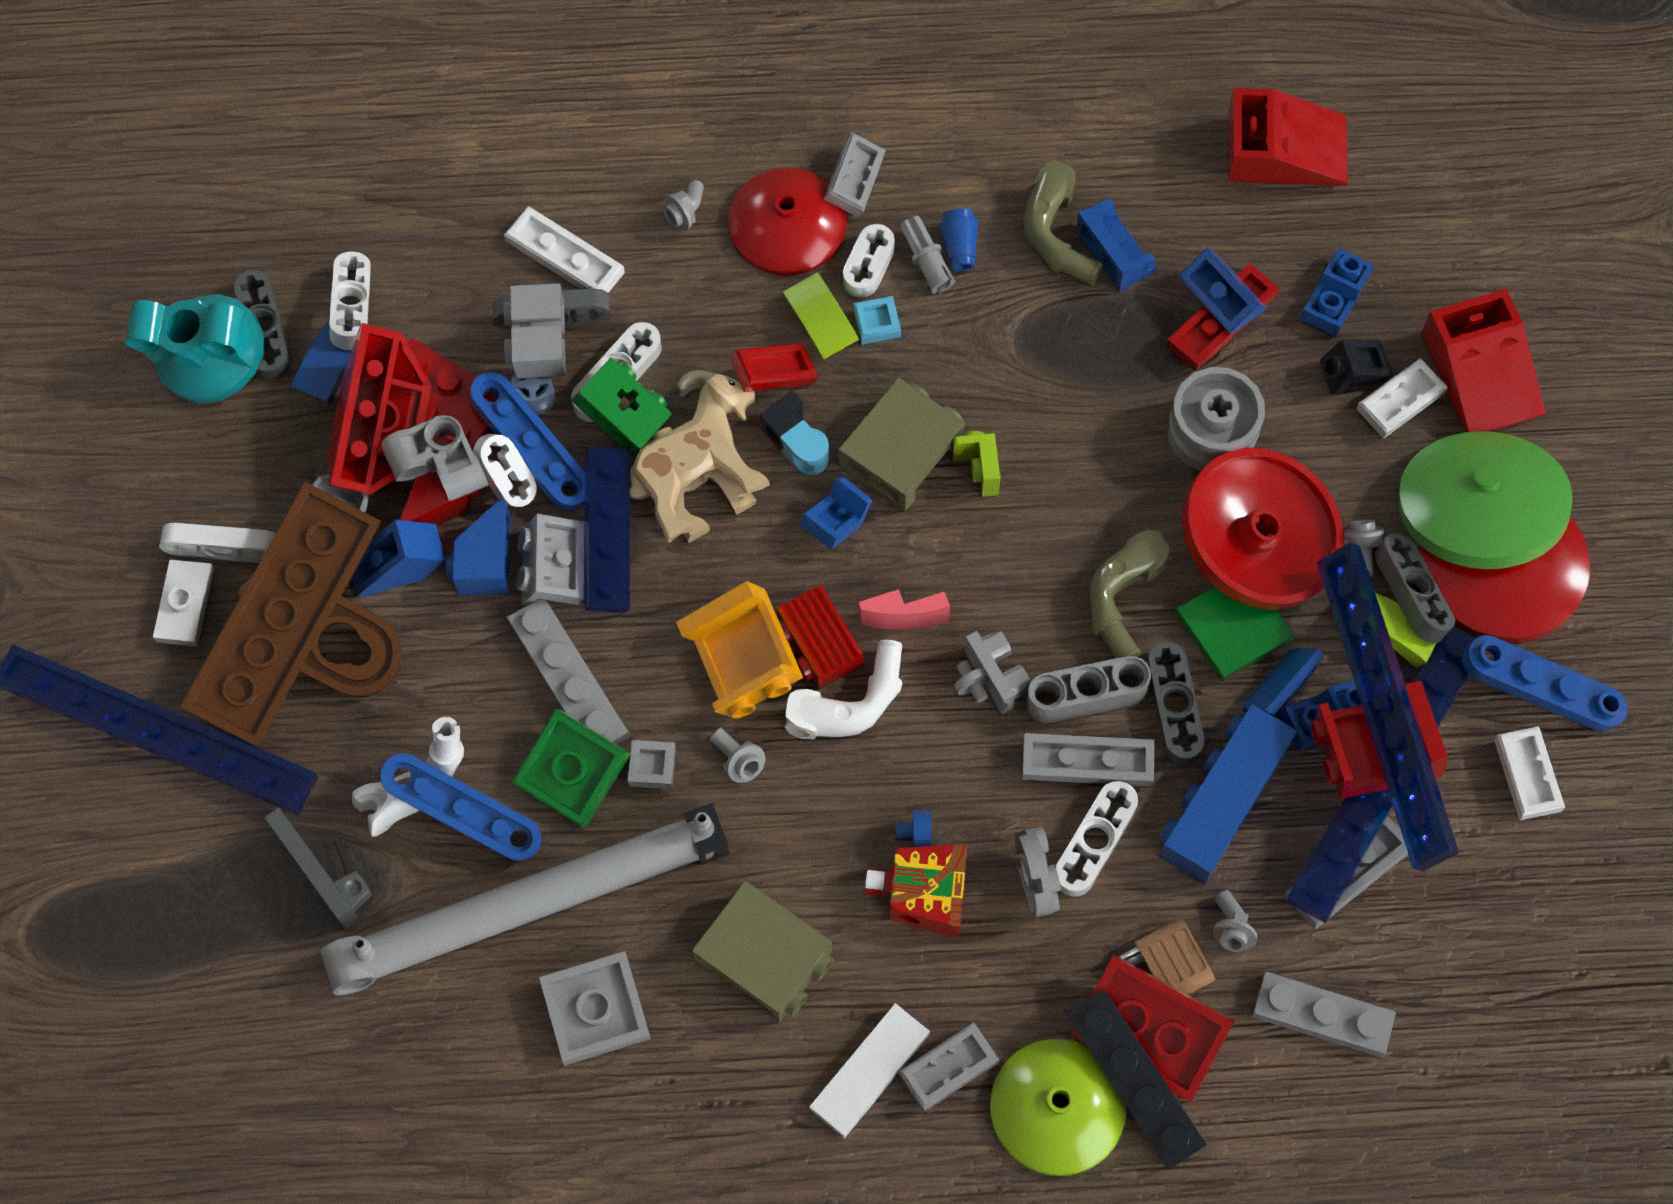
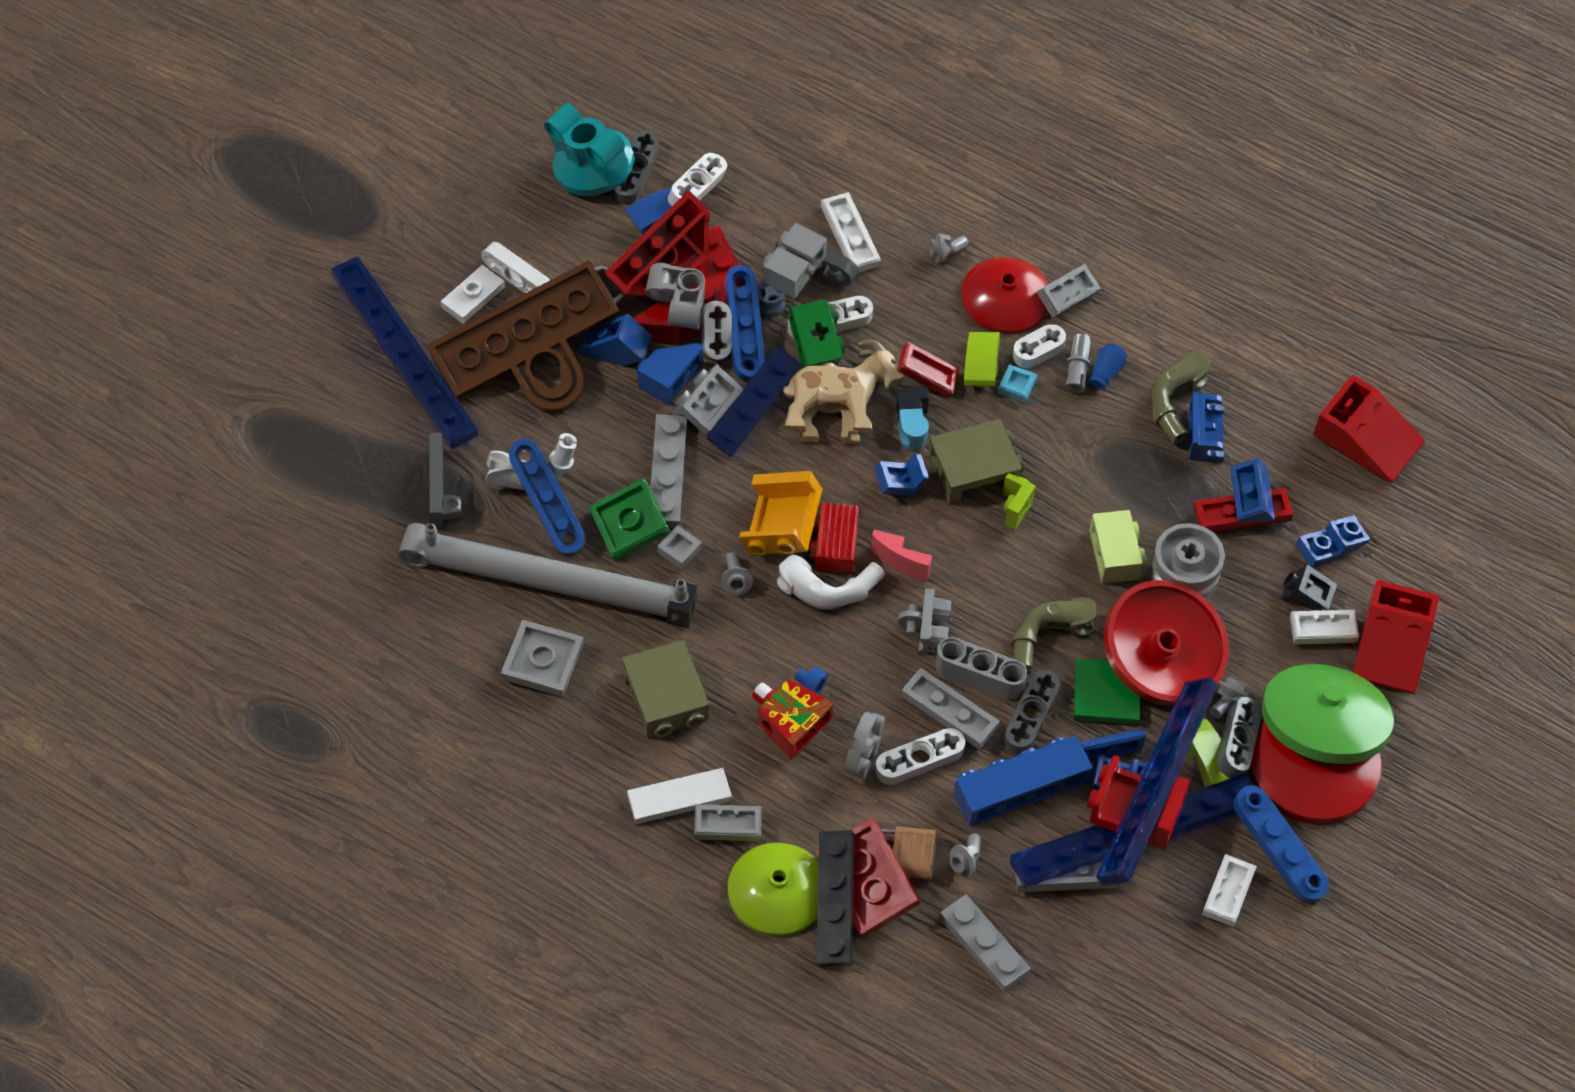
camera: 30 degrees right, 10 degrees down
none -> yellowish green brick [1089,510,1146,584]

